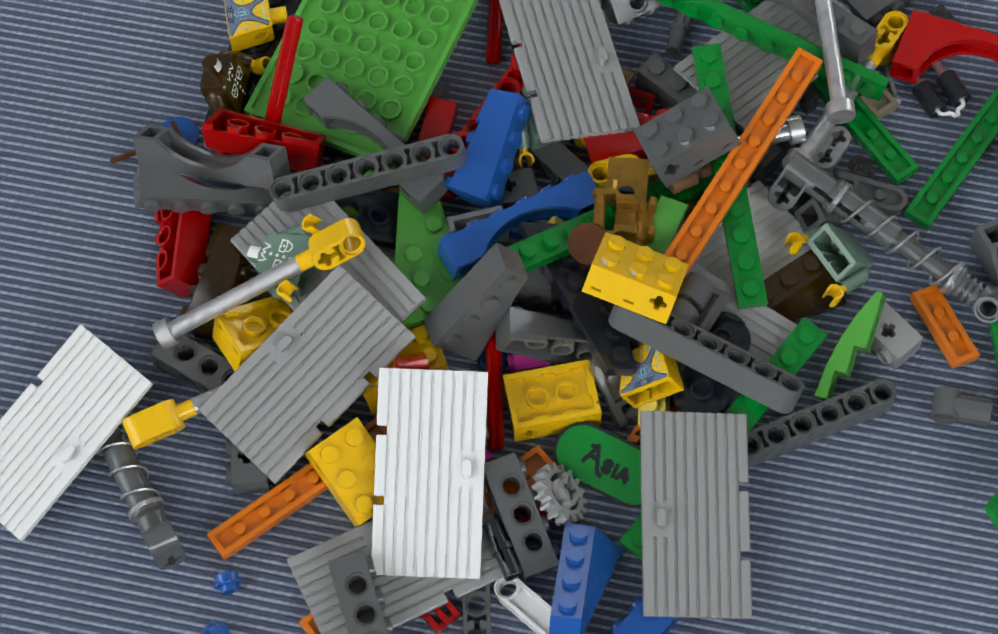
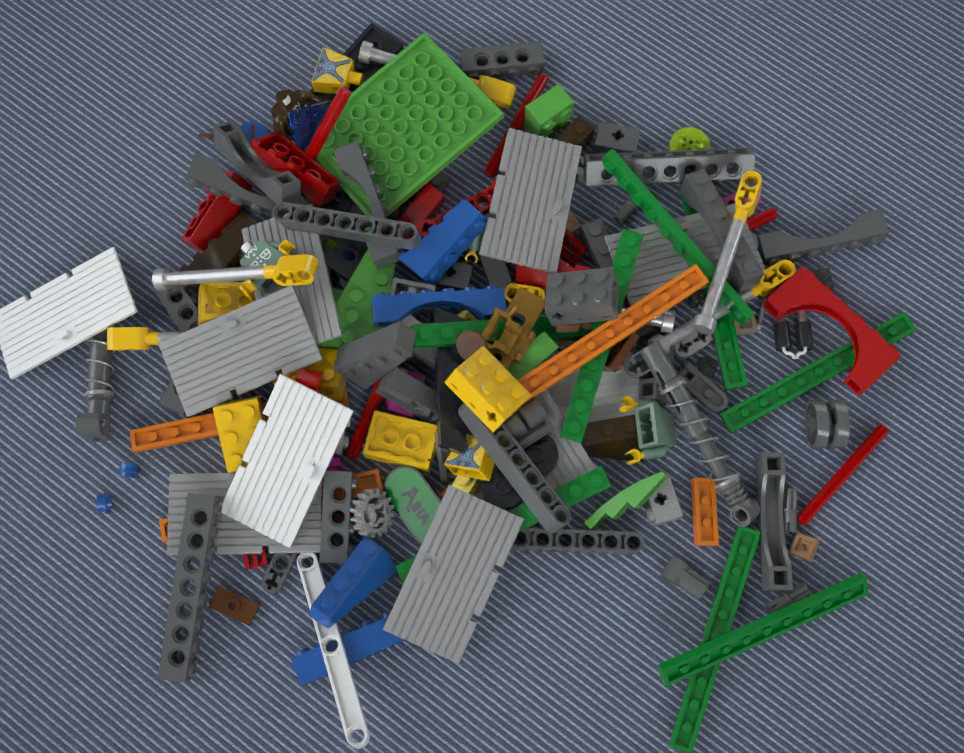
camera: 25 degrees right, 10 degrees up
black pin [482,518,523,581] -> none
none -> clear blue wing [287,100,330,151]
none -> reddish brown wing [603,332,640,373]

